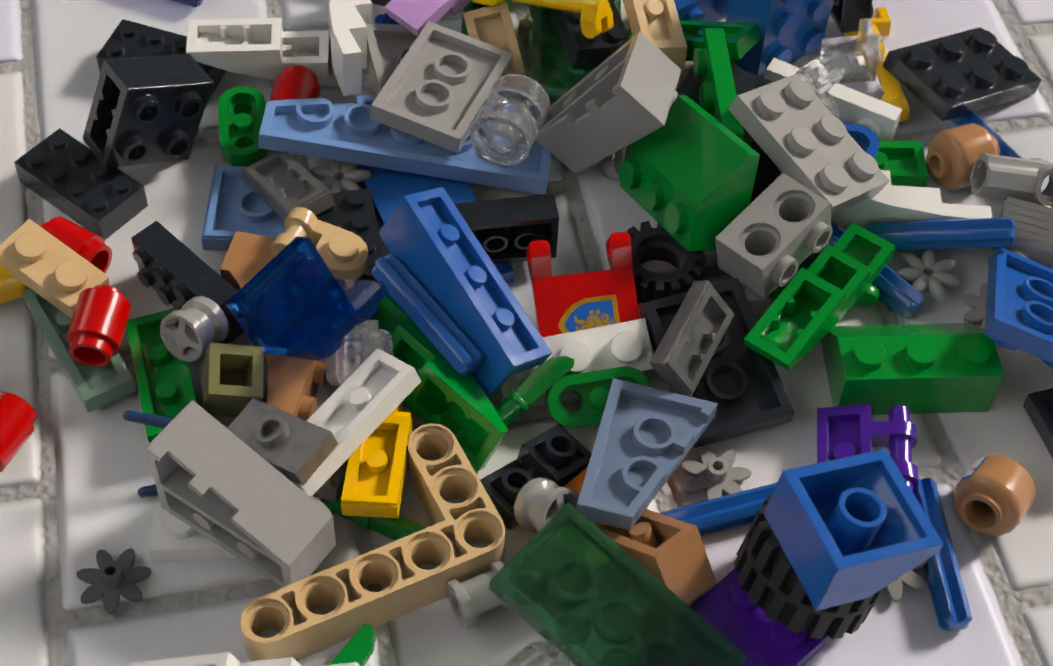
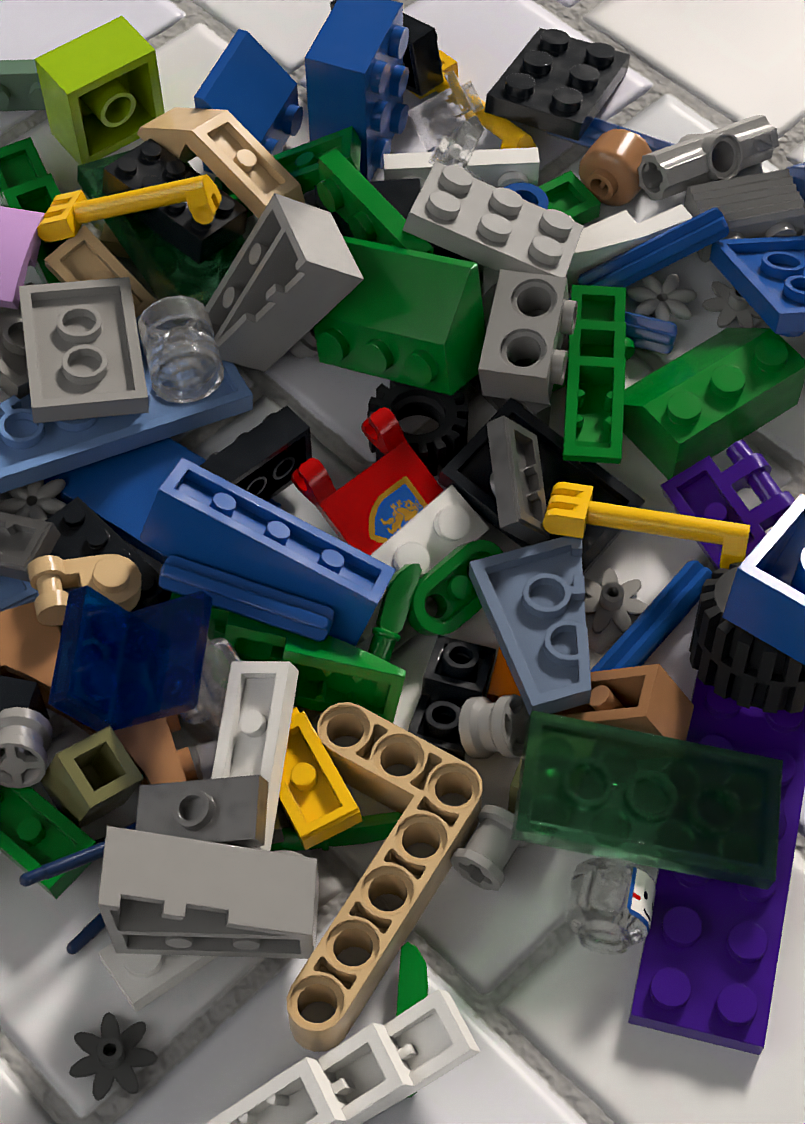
camera: 30 degrees left, 5 degrees up
none -> yellow hinge [542,482,750,569]

